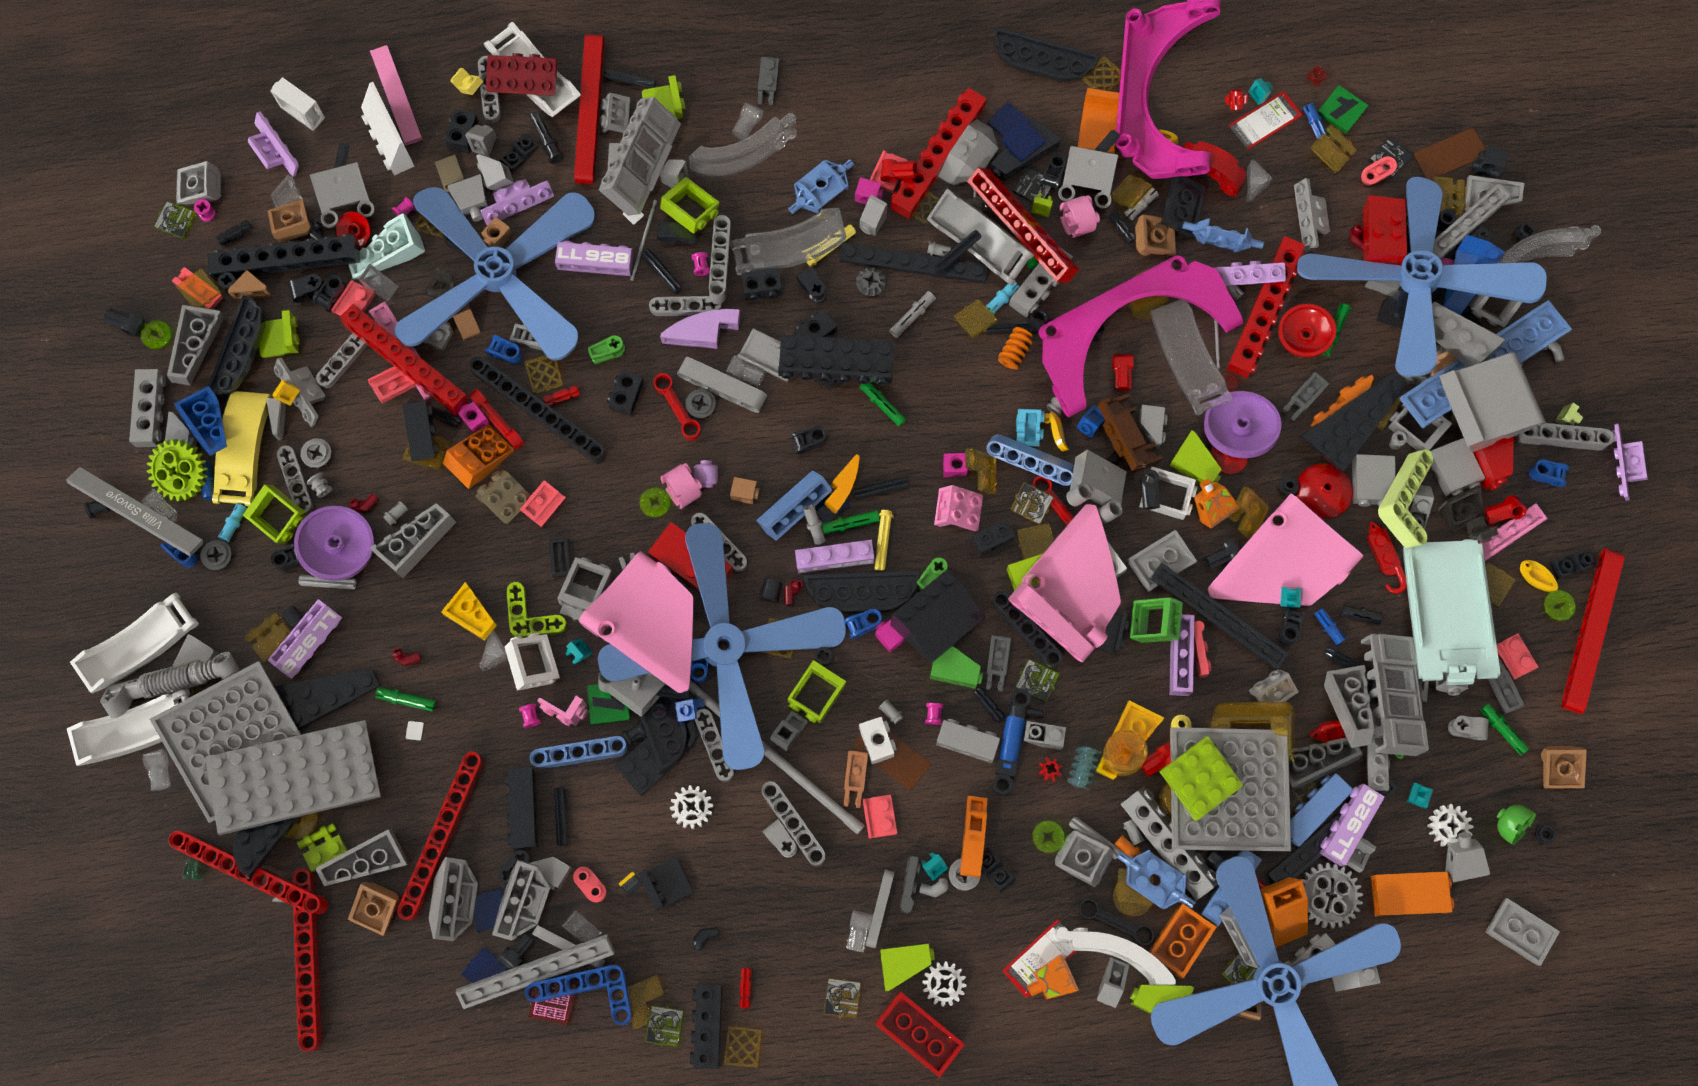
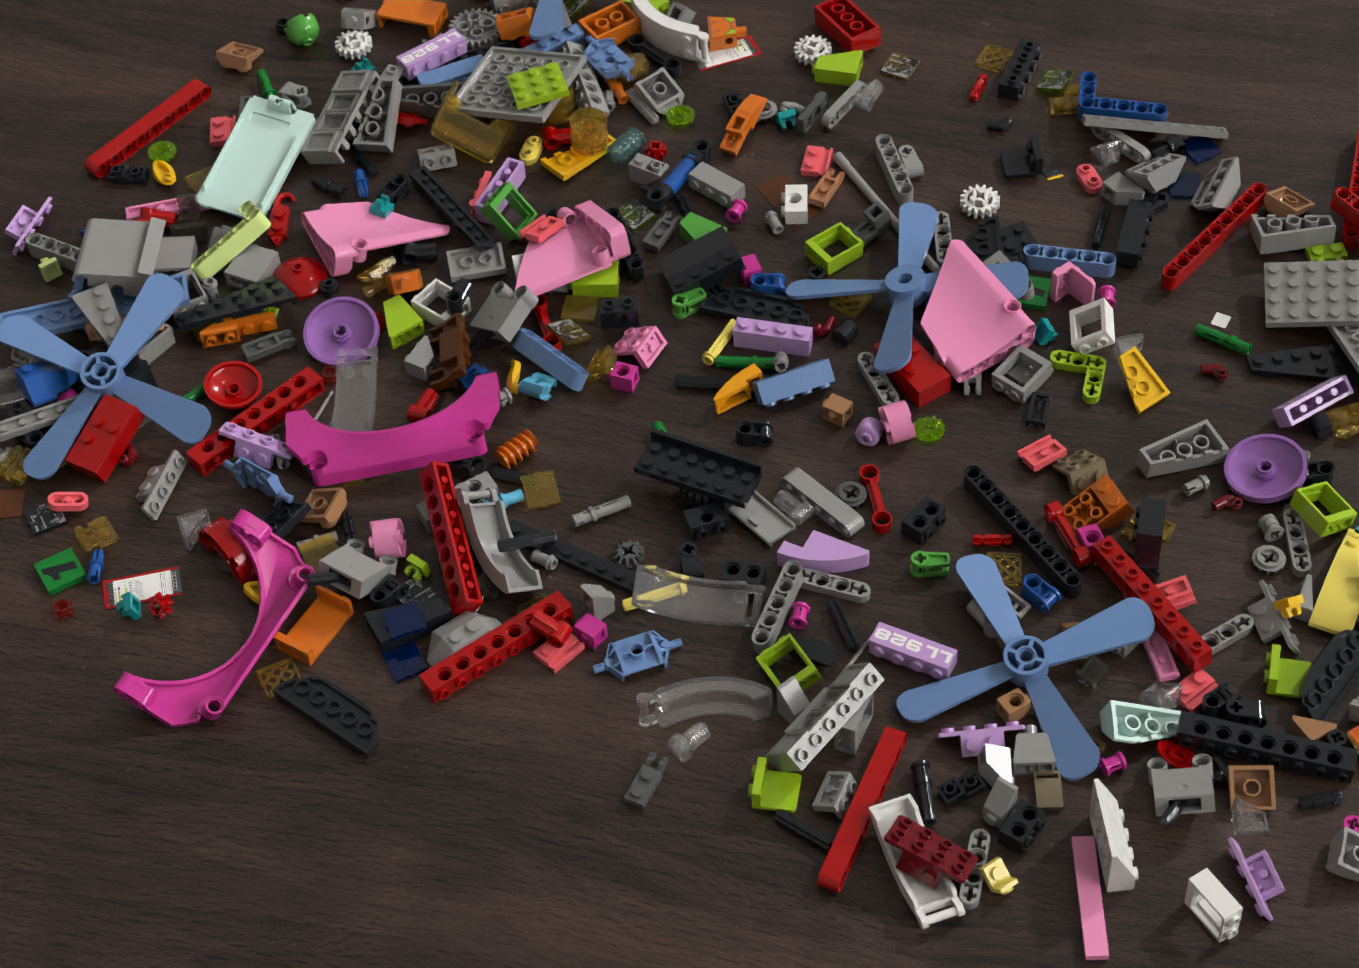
camera: 155 degrees left, 25 degrees down
none -> coral plate [519,214,564,243]

